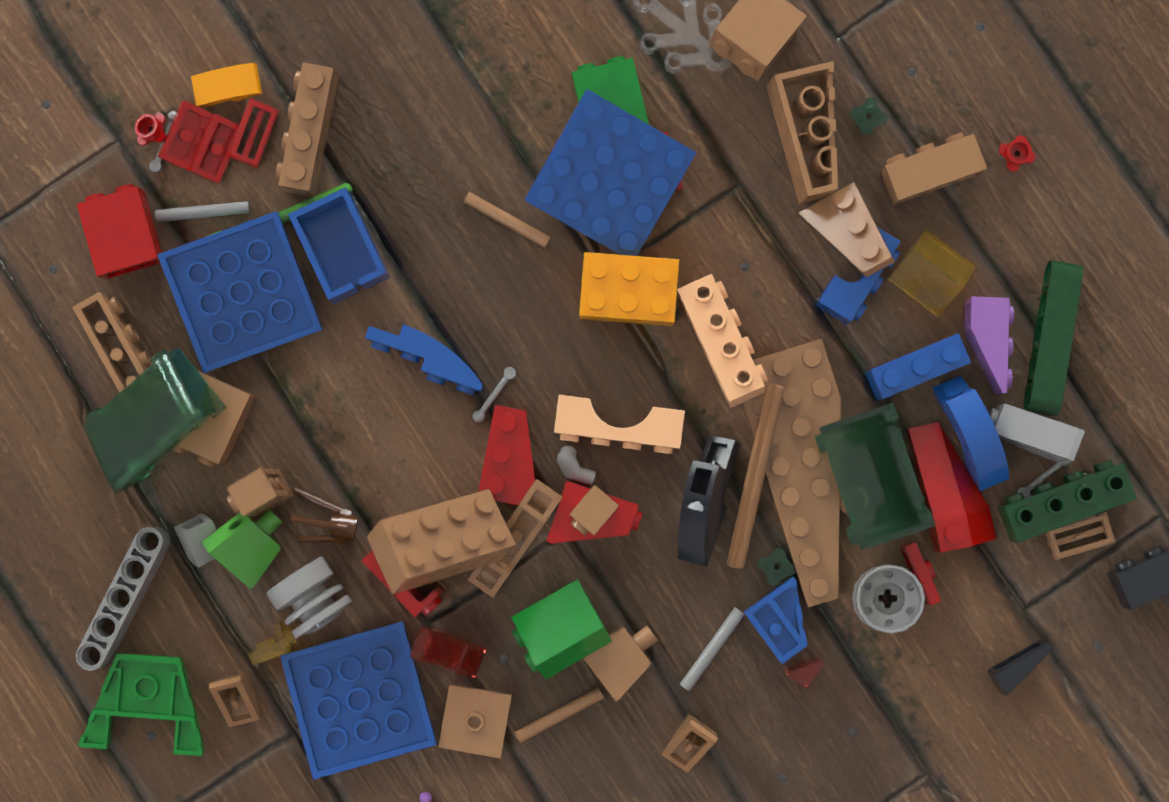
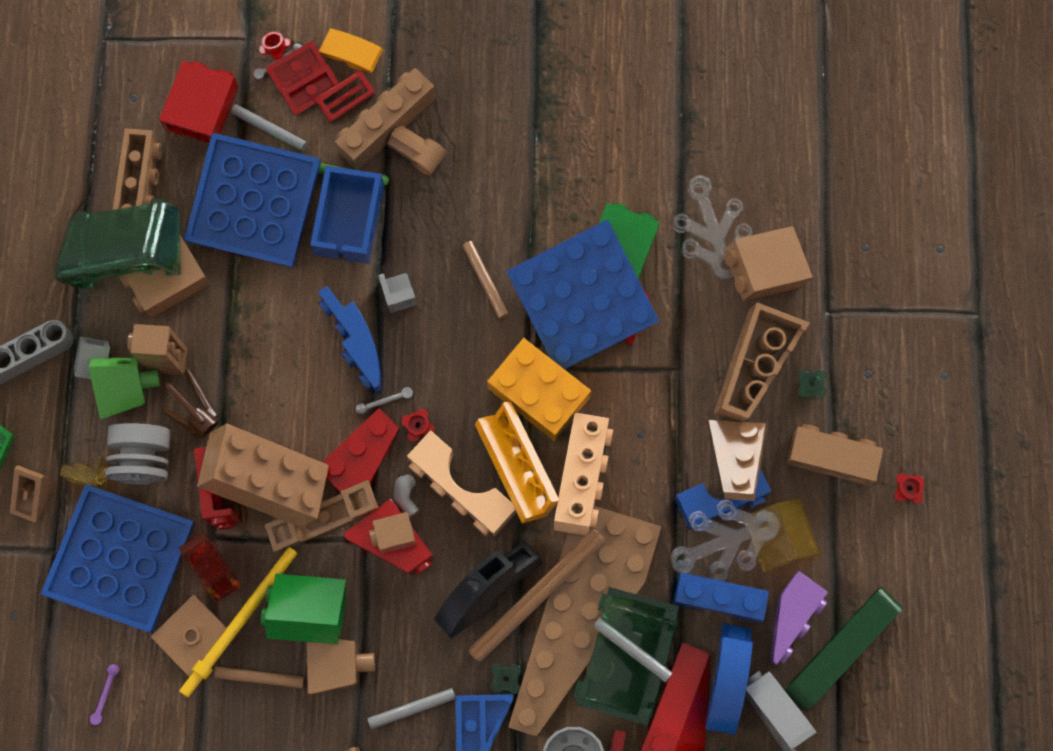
camera: 30 degrees right, 10 degrees down
none -> yellow bar [179,547,298,698]
none -> light grey panel [378,273,417,313]
none -> medium nougat piece [387,125,447,176]
none -> red plate [402,409,435,442]
none -> light orange fence [475,401,559,523]
none -> light grey bar [593,618,672,682]
none -> clear plant [670,500,780,581]

